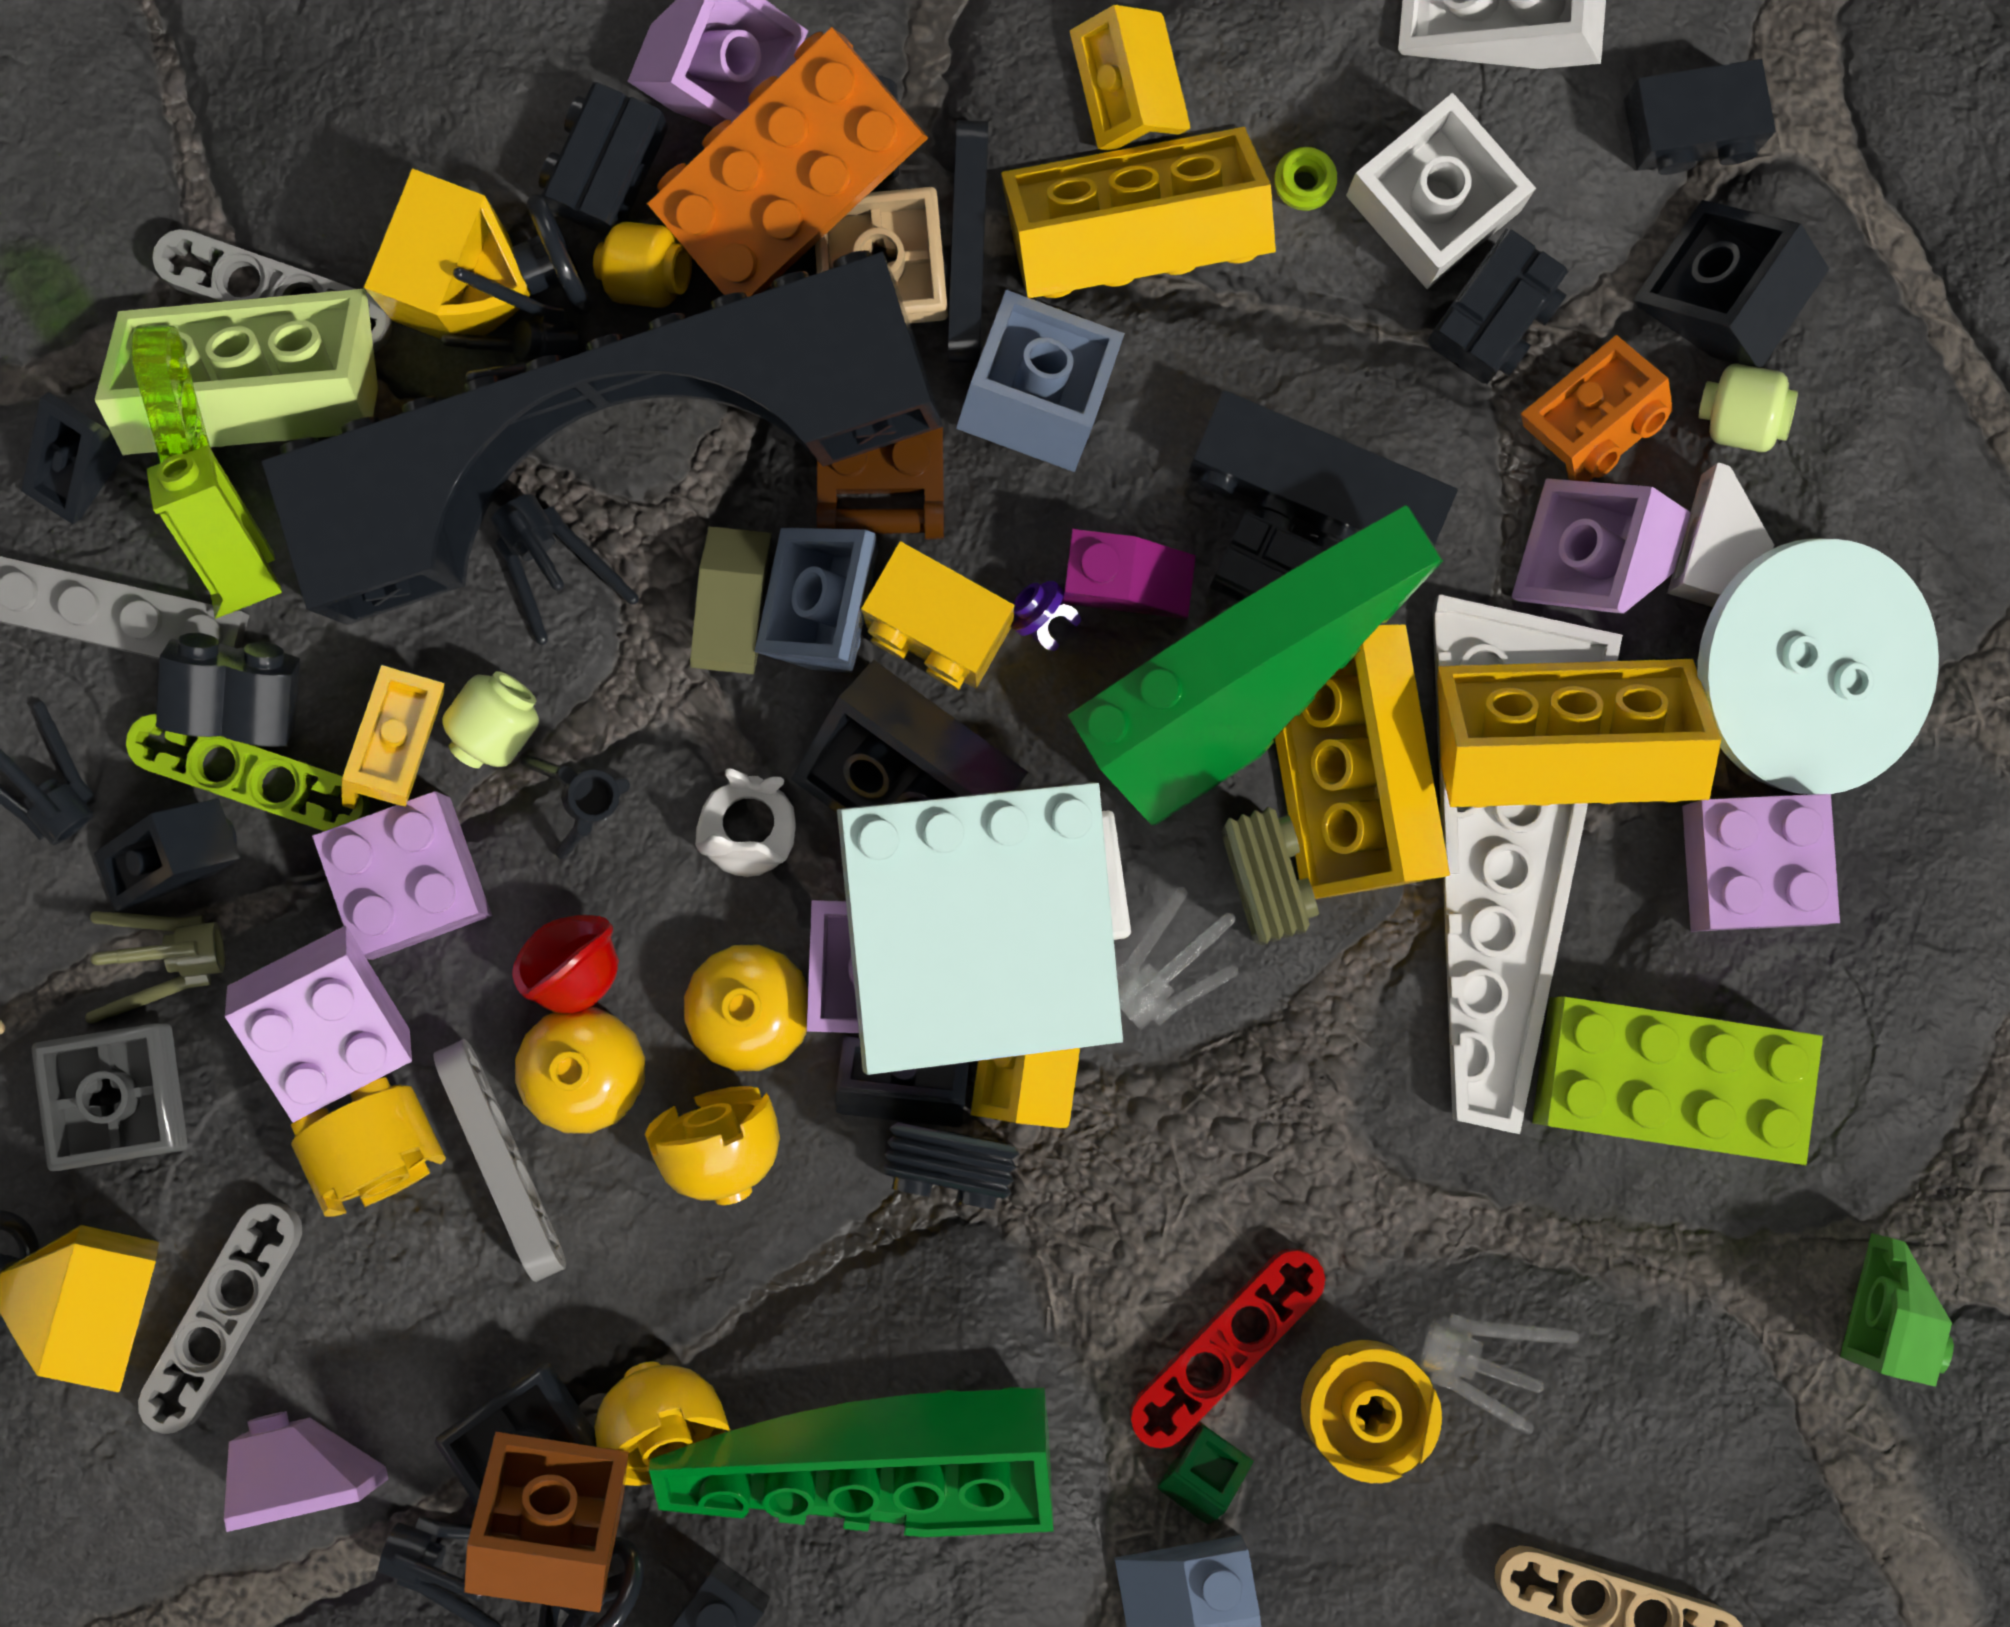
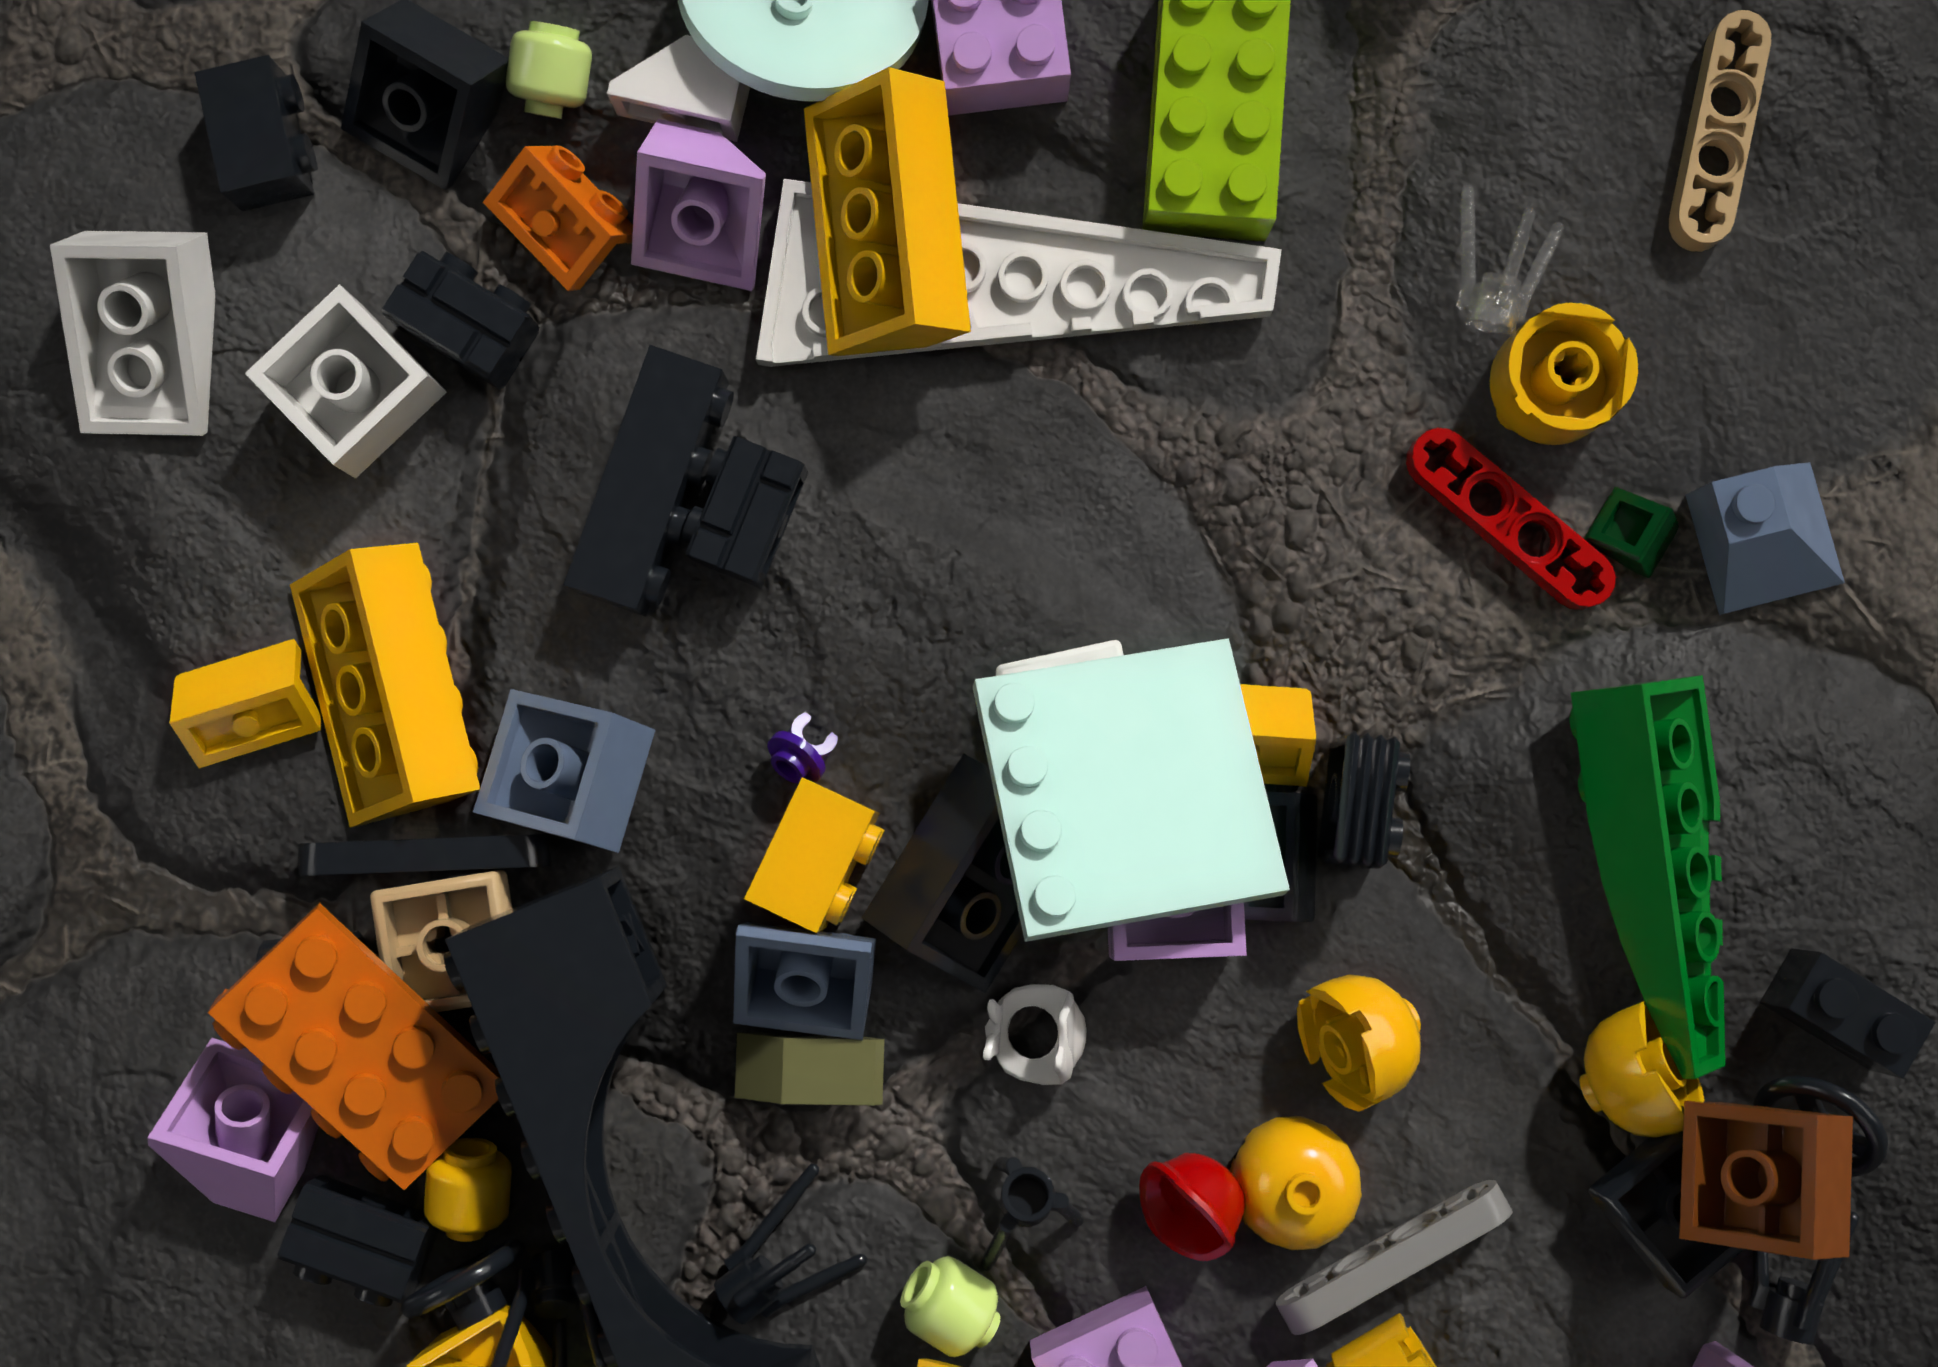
camera: 90 degrees left, 0 degrees up
yellow cylinder [684,945,808,1071] -> none
reddish brown plate [817,427,944,539] -> none
magenta slope [1063,529,1196,619] -> none
green wedge [1068,505,1443,826] -> none
clear plant [1117,887,1238,1030] -> none
olive brick [1221,806,1319,946] -> none
lime plate [1274,147,1337,211] -> none
yellow slope [1275,625,1450,899] -> none

